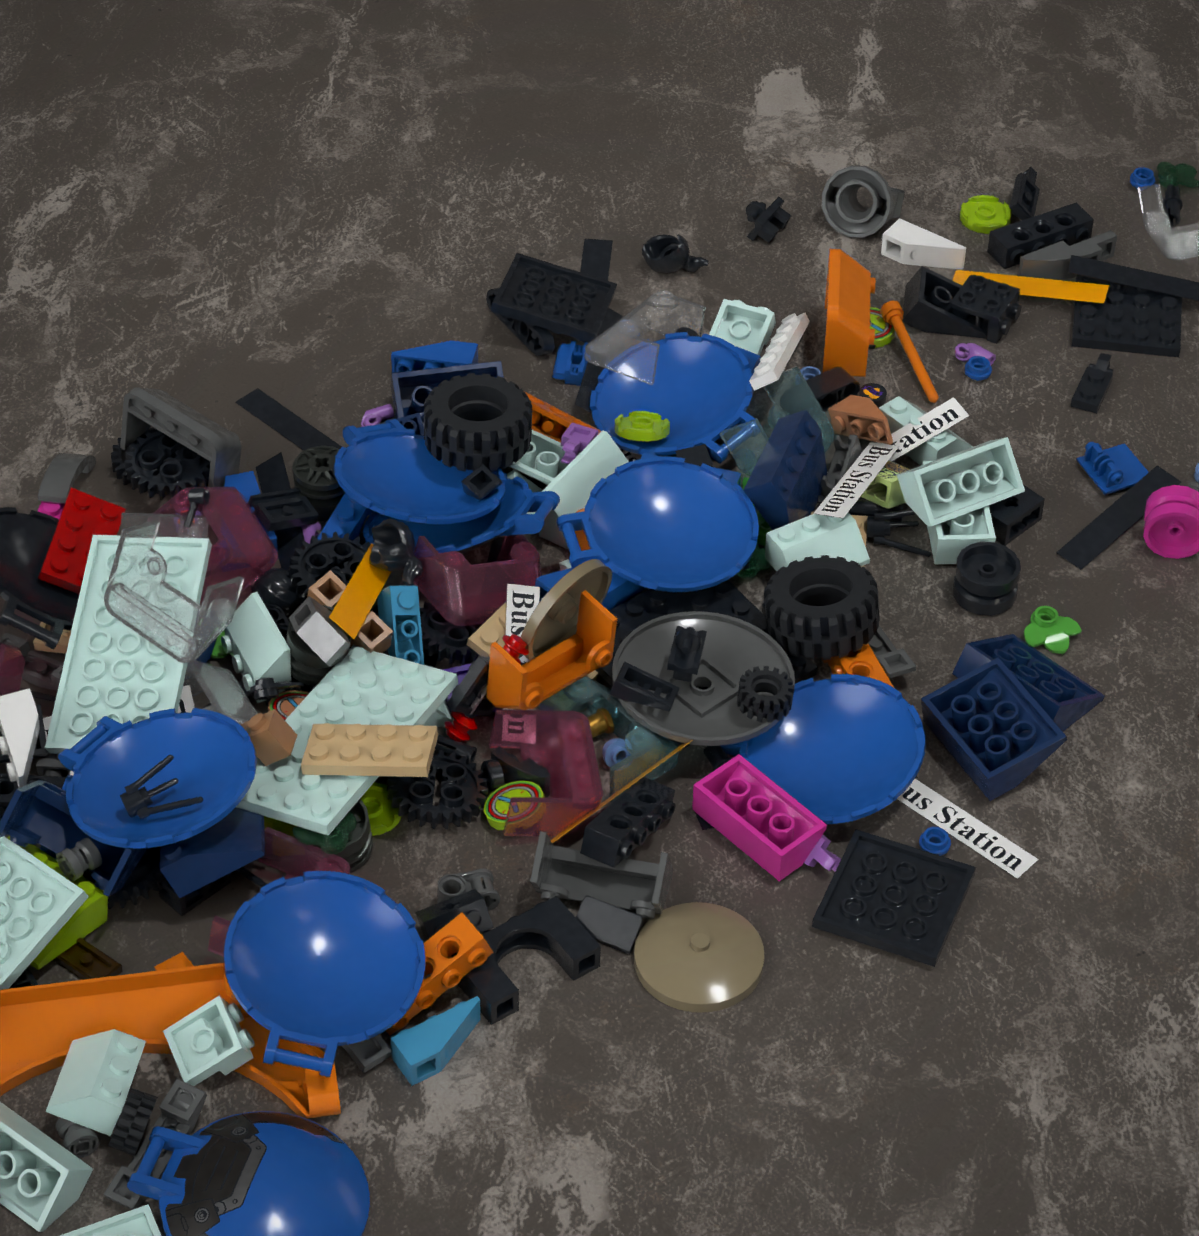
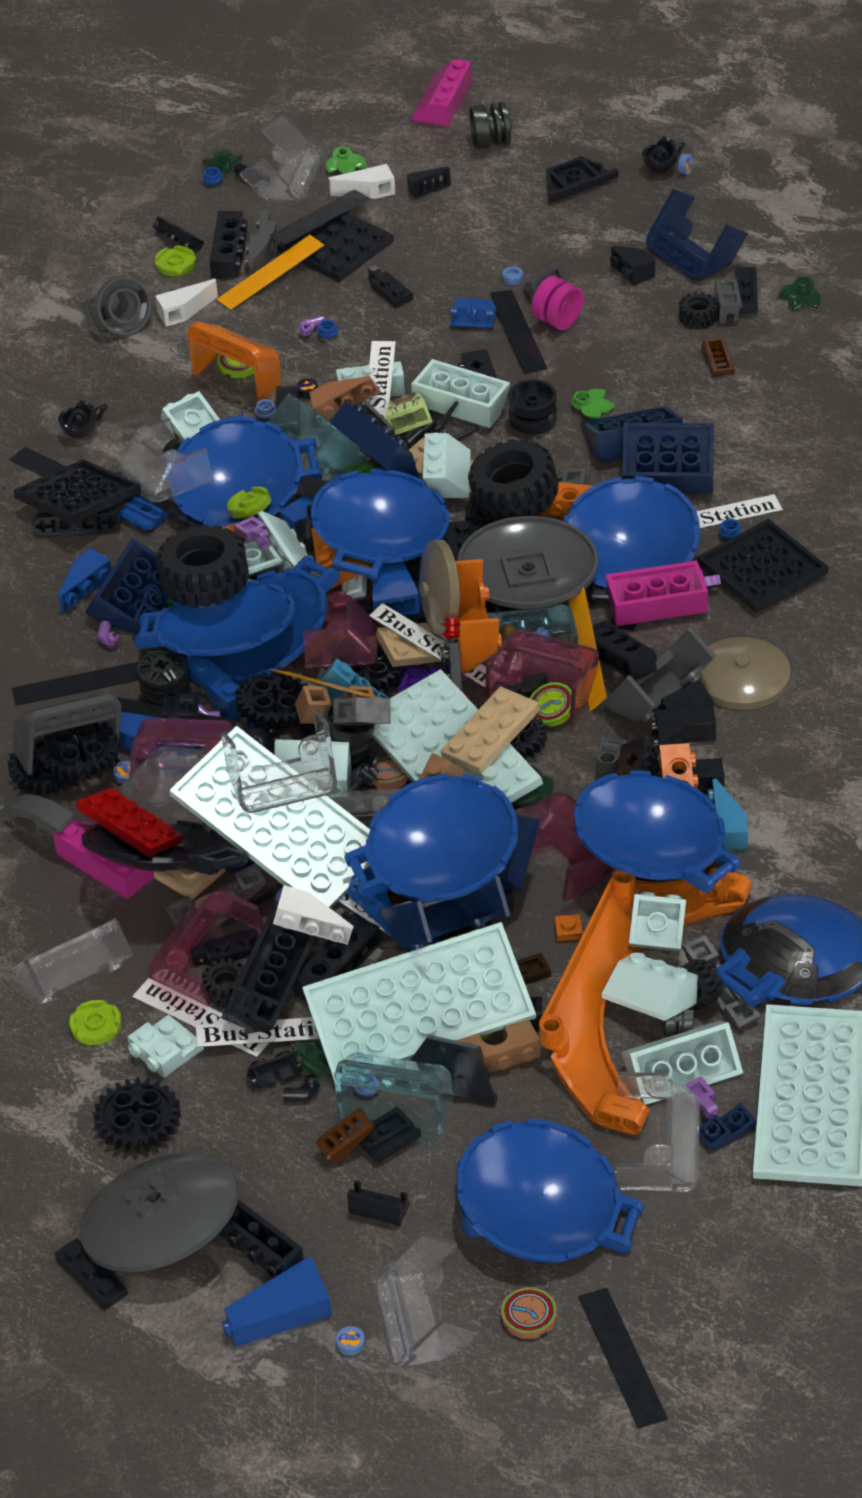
camera: 55 degrees left, 0 degrees up
dark grey wheel [56,838,102,881] -> none
black plant [120,755,203,820] -> none
black hand [183,488,210,528] -> none
black hair [369,519,423,586] -> none
black slope [461,464,502,500] -> none
black slope [609,662,680,711] -> none
black hips [667,626,707,682] -> none
black tyre [737,666,794,723] -> none
black hips [746,196,792,243] -> none
white plate [749,313,810,391] -> none
white sticker [813,442,900,518] -> none
orange piece [880,301,939,403] -> none
light aqua slope [897,437,1025,527] -> none
black slope [902,266,988,338] -> none
black bracket [951,275,1022,344] -> none

